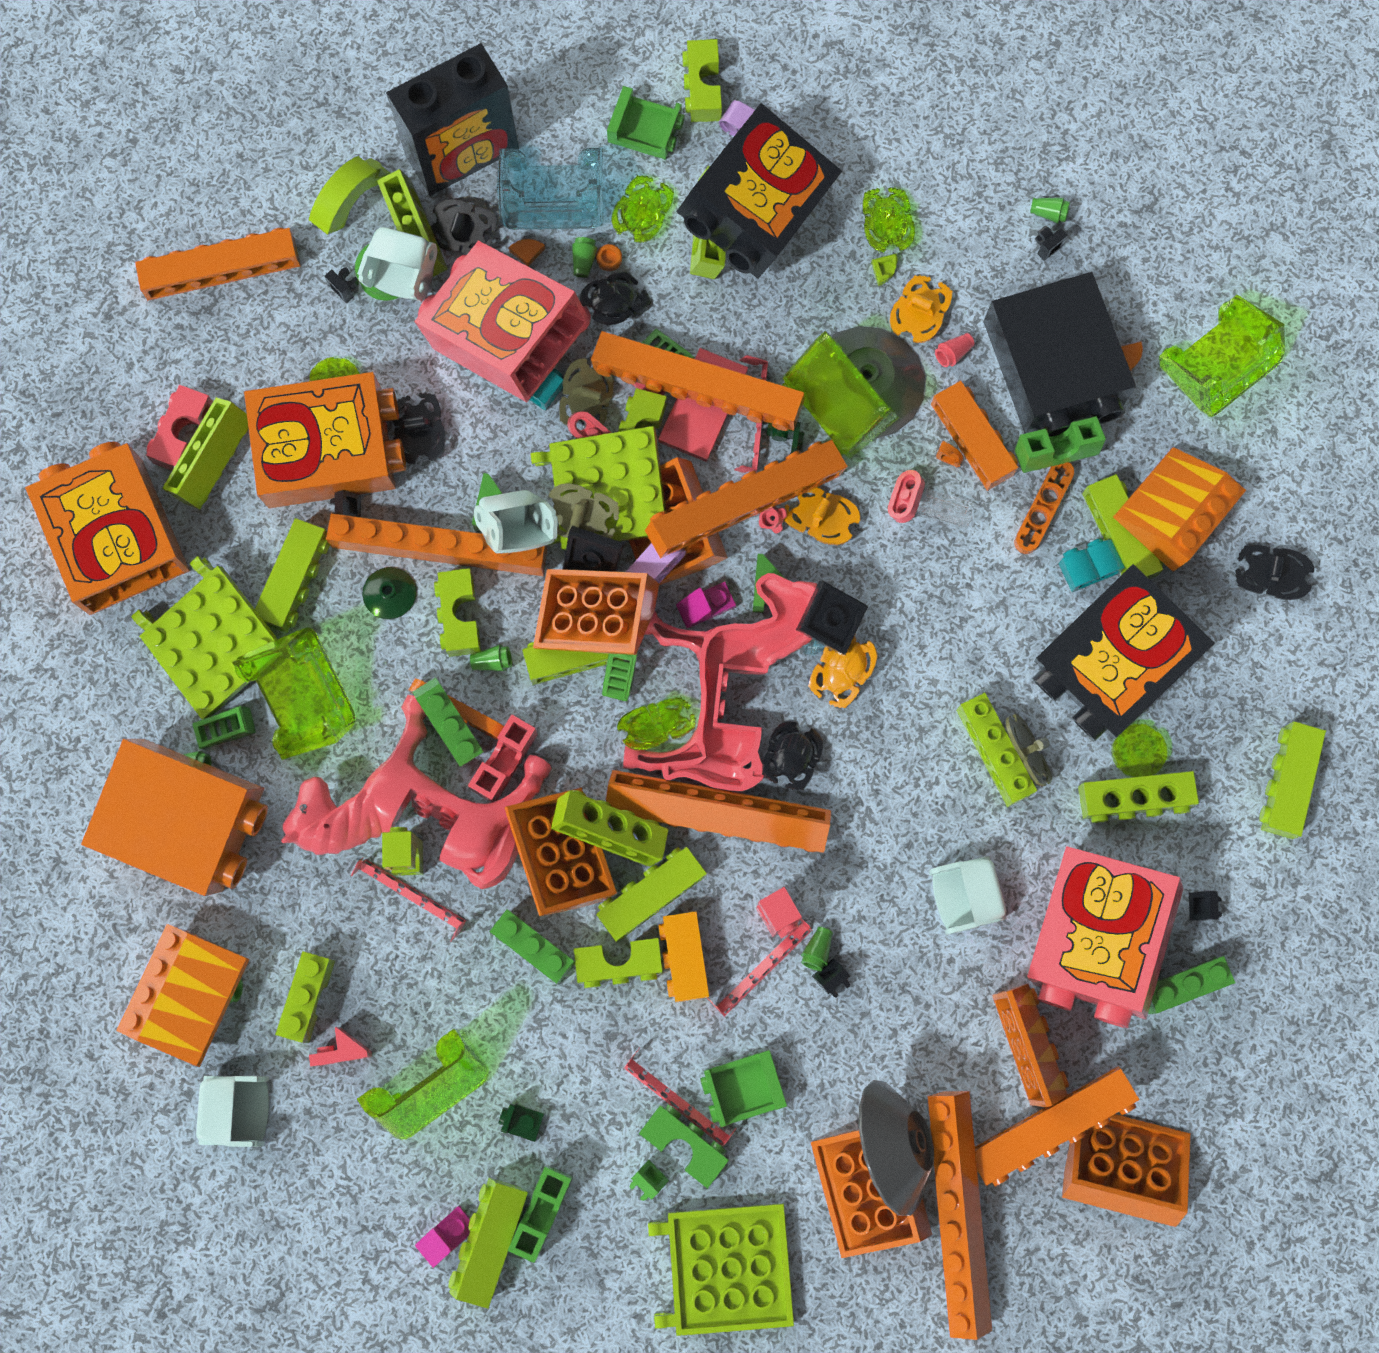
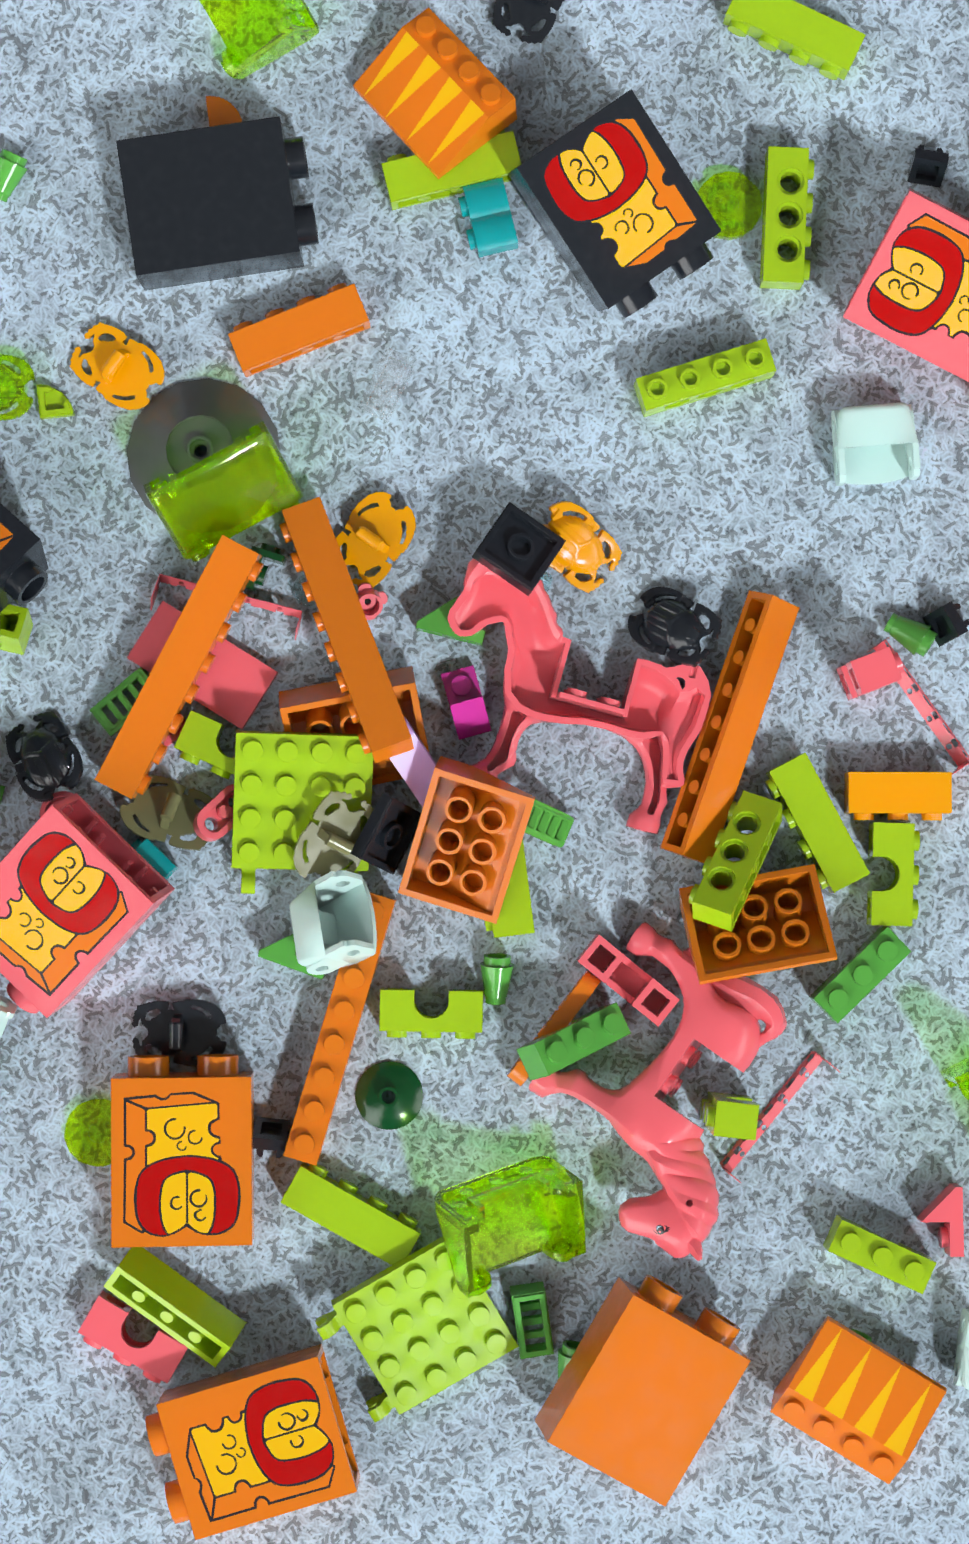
camera: 80 degrees left, 10 degrees up
clear neon green shield [617,697,696,750] -> none
coral plate [888,470,925,523] -> none
coral cone [935,333,975,367] -> none
orange tile [936,441,964,468] -> none
olive shield [1006,714,1053,786] -> none
orange beam [1014,462,1074,554] -> none
bright green arch [1015,416,1106,473] -> none
black tile [1035,225,1068,261] -> none

